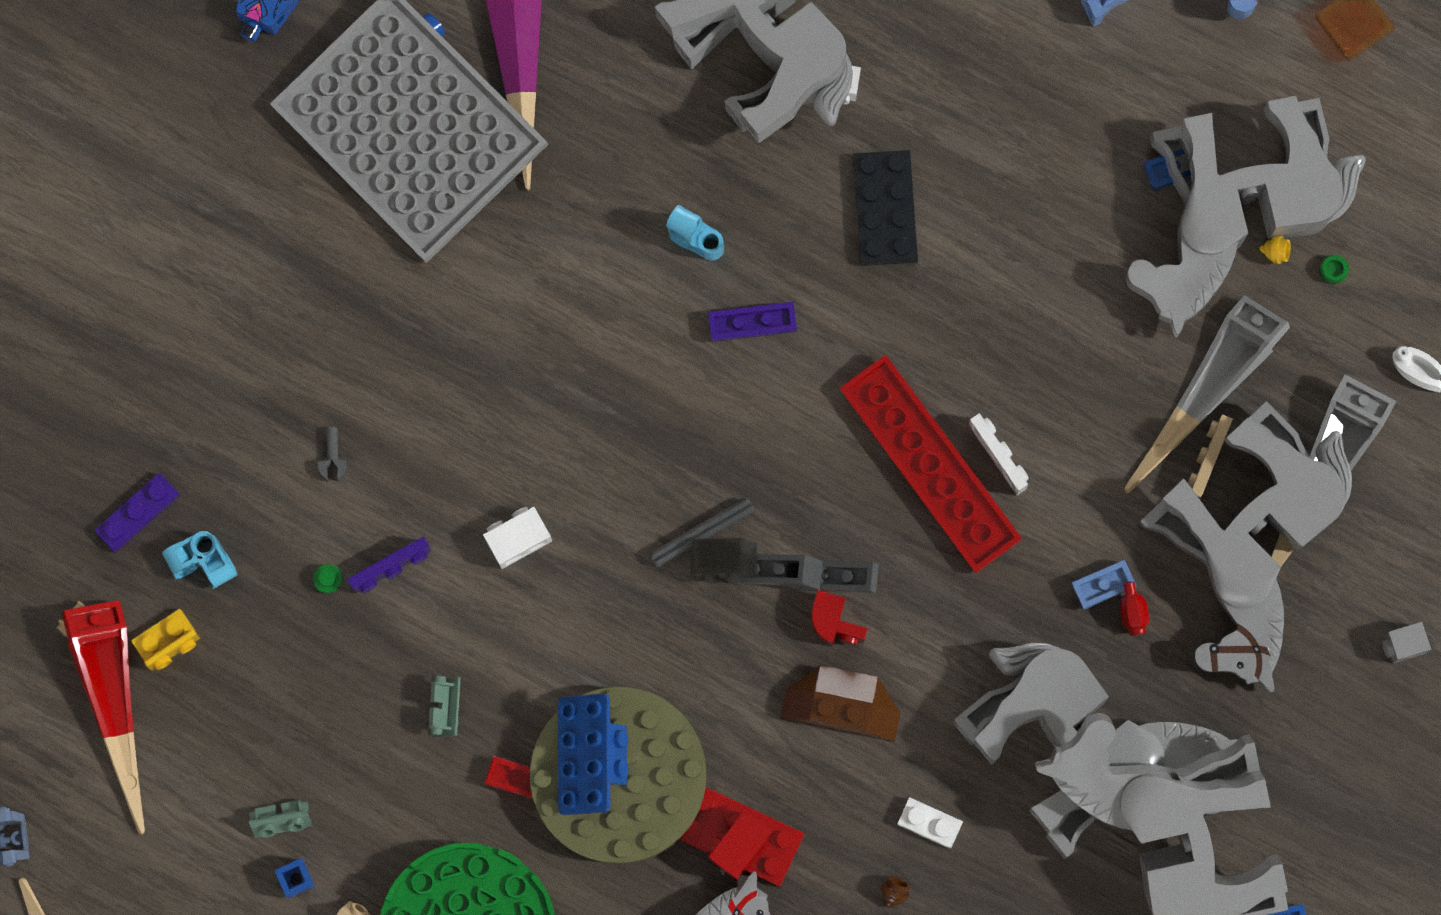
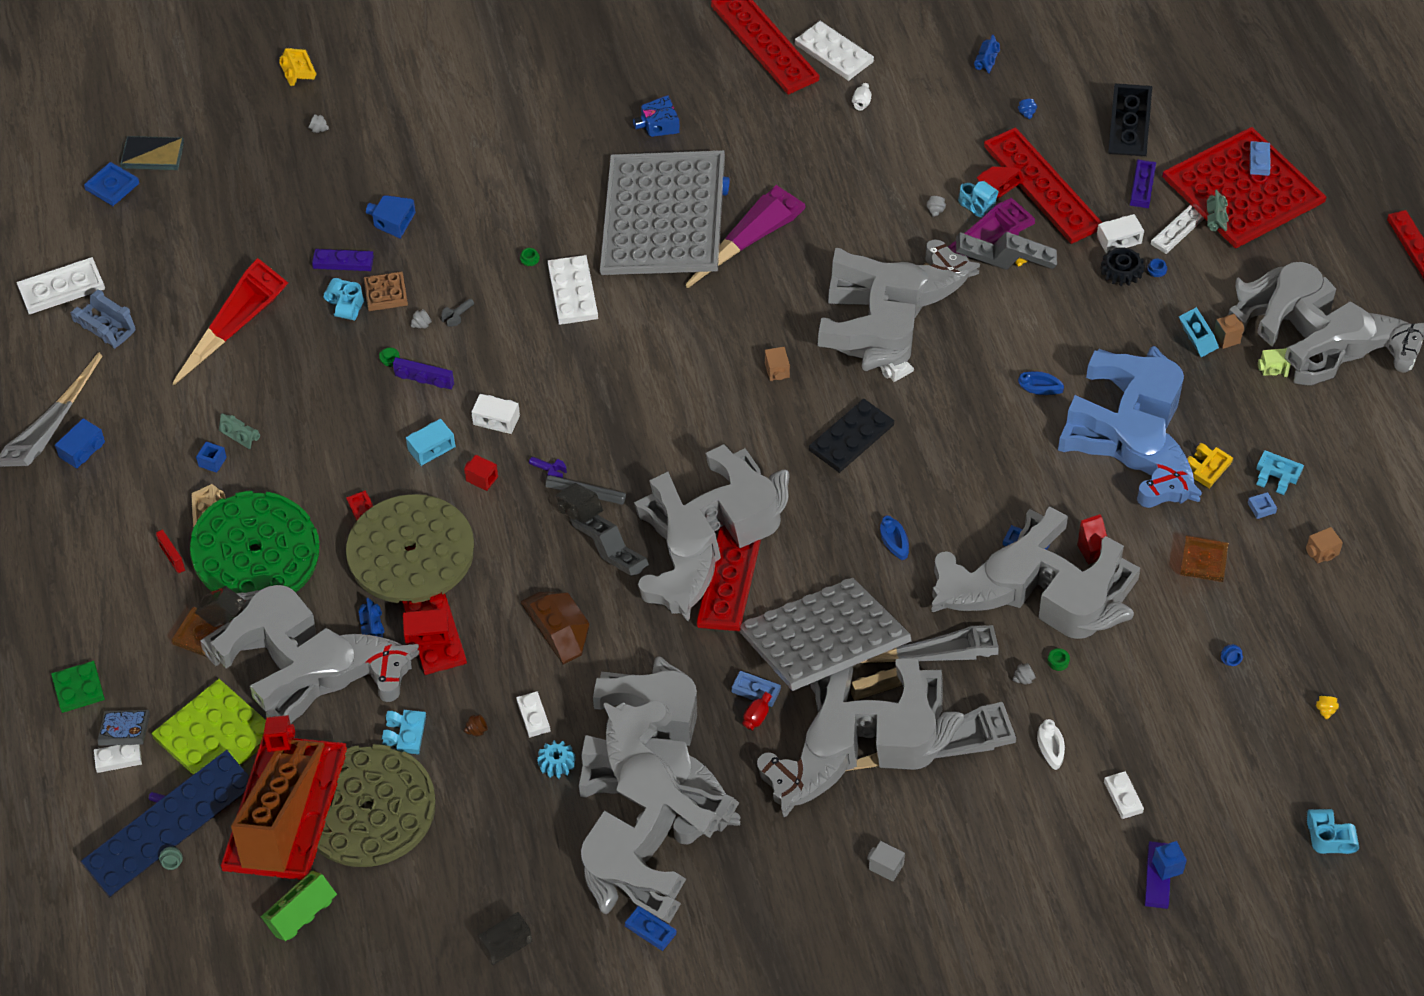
camera: 45 degrees right, 25 degrees down
yellow bracket [131,609,200,671] -> none
sand green hinge [428,676,461,737] -> none
blue bracket [558,694,629,815] -> none
medium azure piece [666,205,724,261] -> none
dark purple plate [708,302,797,342] -> none
red brick [812,590,868,647] -> none
white plate [968,413,1029,496] -> none
yellow plate [1260,236,1291,264] -> none
none -> blue hinge [358,598,384,638]
none -> medium nougat tile [364,272,408,311]
none -> blue torso [366,195,416,238]
none -> medium azure brick [406,419,456,466]
none -> light grey plate [411,309,432,329]
none -> red brick [464,455,498,491]
none -> green plate [520,248,540,266]
none -> dark purple bar [529,457,567,478]
none -> medium azure gear [537,740,576,779]
none -> white plate [548,255,598,325]
none -> light grey animal [634,444,790,621]
none -> light grey plate [739,578,912,691]
none -> medium nougat brick [765,347,790,381]
none -> blue arm [880,516,909,560]
none -> light grey plate [1012,663,1036,685]
none -> red slope [1077,514,1107,564]

